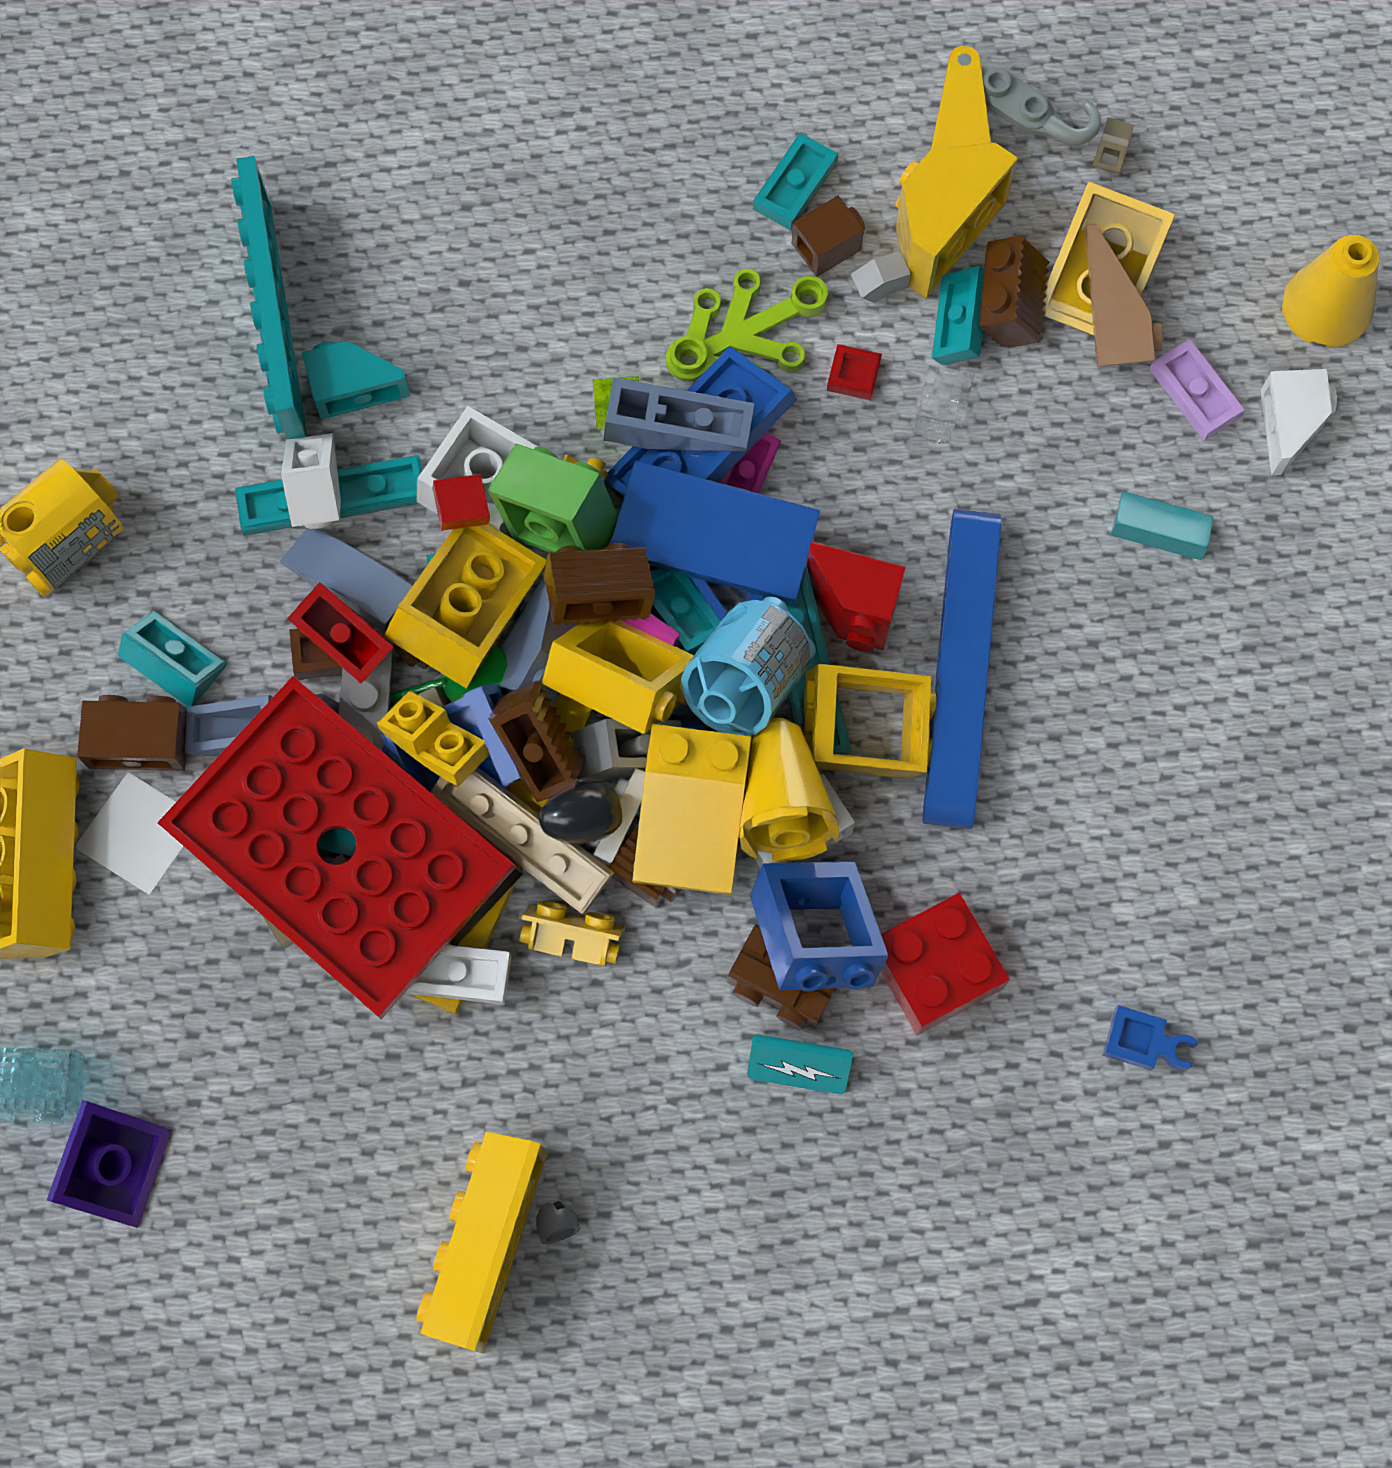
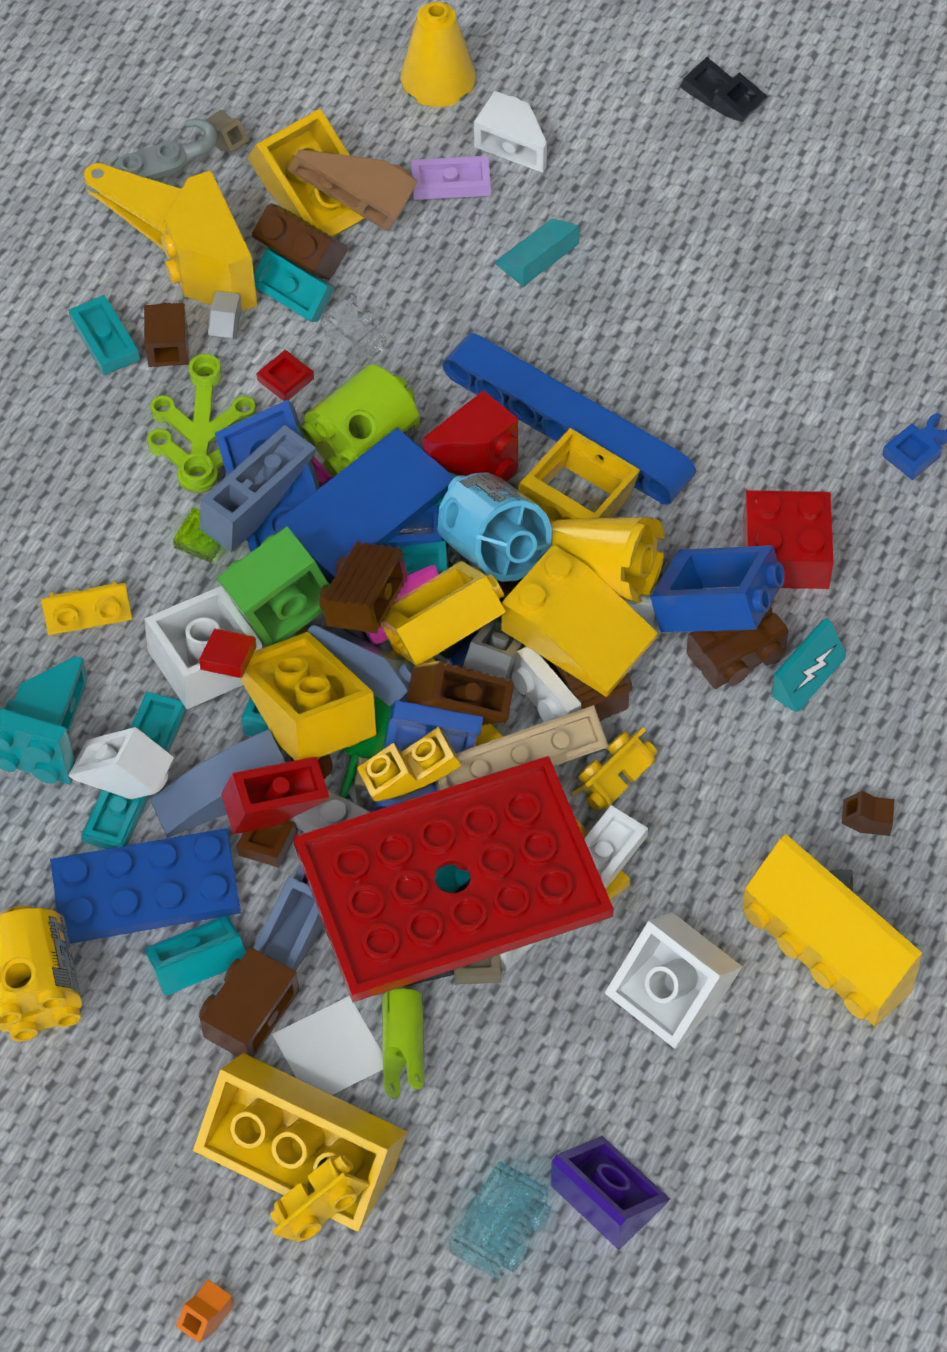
camera: 60 degrees left, 15 degrees down
black animal [539,783,622,843] -> none
none -> yellow hinge [41,580,132,636]
none -> blue plate [50,828,241,944]
none -> lime cylinder [301,364,420,477]
none -> lime piece [382,989,425,1099]
none -> white slope [605,912,743,1049]
none -> reddish brown piece [842,791,894,836]

